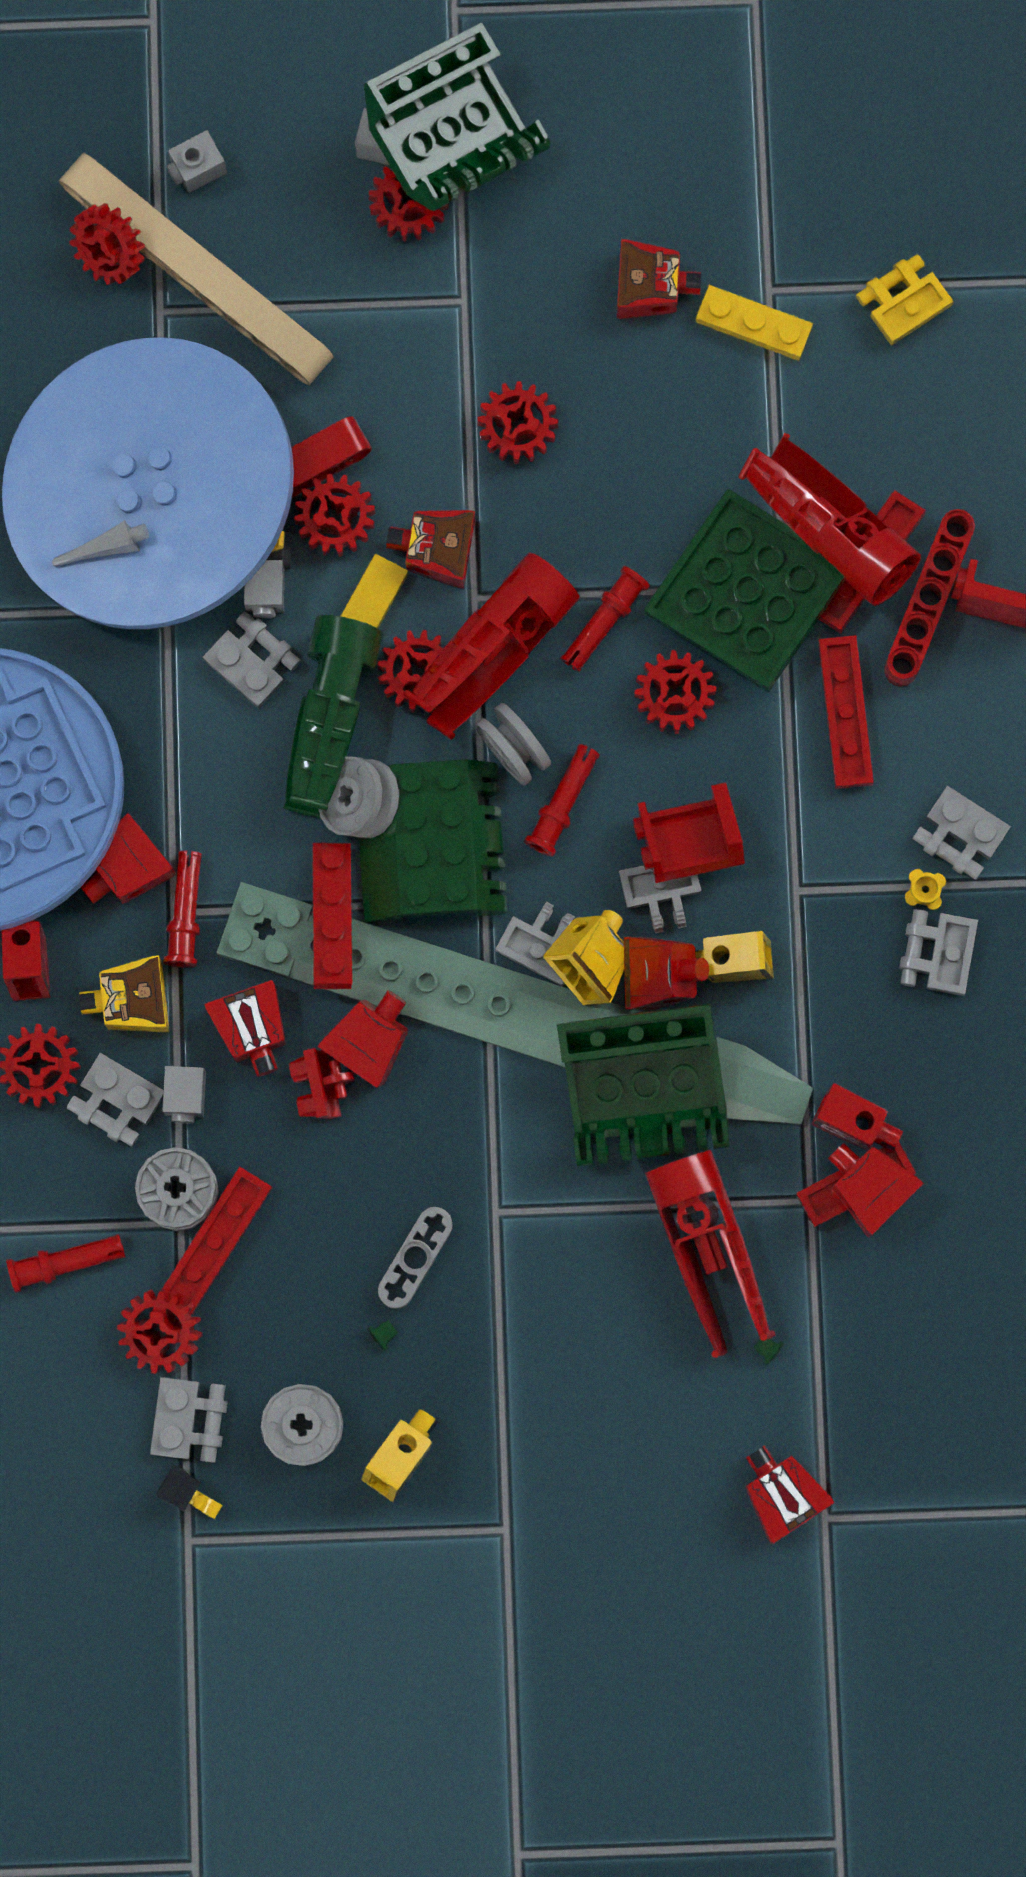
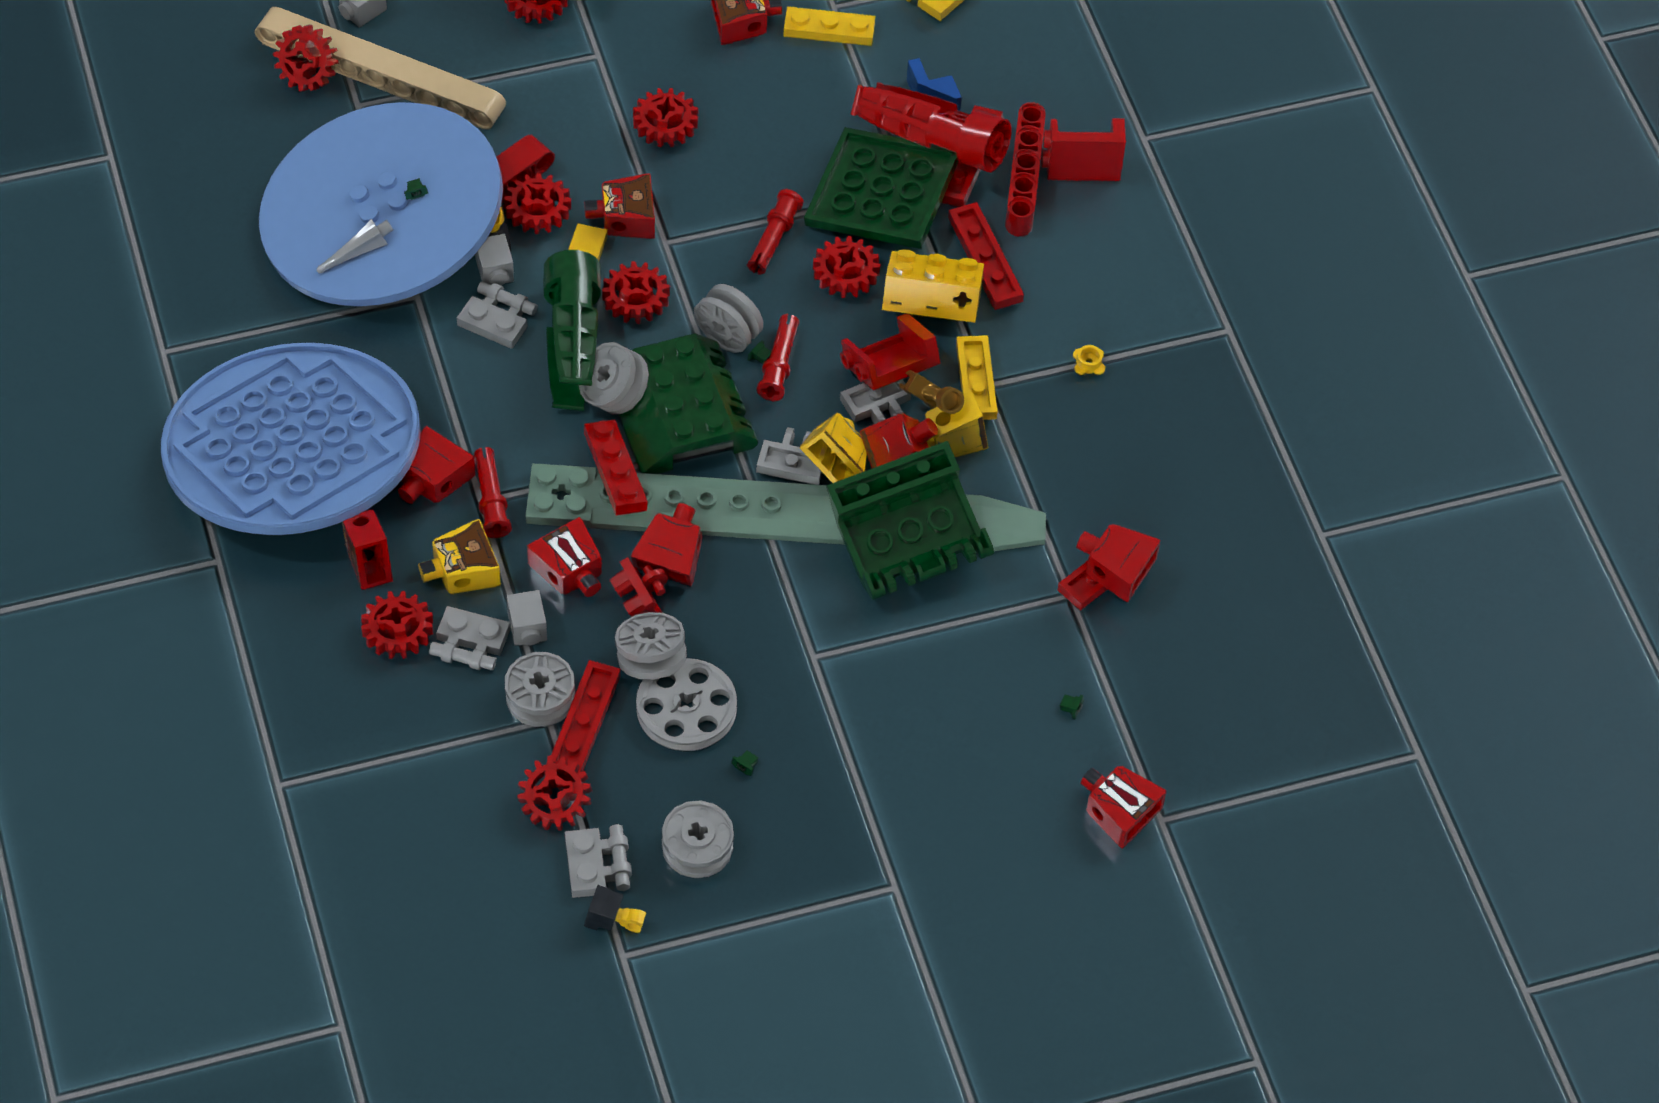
camera: 20 degrees left, 25 degrees down
red pin [6,1234,126,1293] -> none
yellow torso [361,1409,438,1502] -> none
light grey beam [378,1207,453,1309] -> none
red piece [404,552,580,740] -> none
red piece [645,1150,775,1358] -> none
red torso [811,1083,903,1151] -> none
light grey plate [899,909,978,996] -> none
light grey plate [912,786,1011,880] -> none
none -> dark green piece [404,178,428,200]
none -> light grey wheel [615,612,687,680]
none -> light grey wedge [636,658,737,751]
none -> dark green piece [747,340,772,364]
none -> yellow piece [882,249,984,323]
none -> pearl gold bar [899,370,964,414]
none -> blue slope [907,58,962,111]
none -> yellow plate [956,335,998,420]

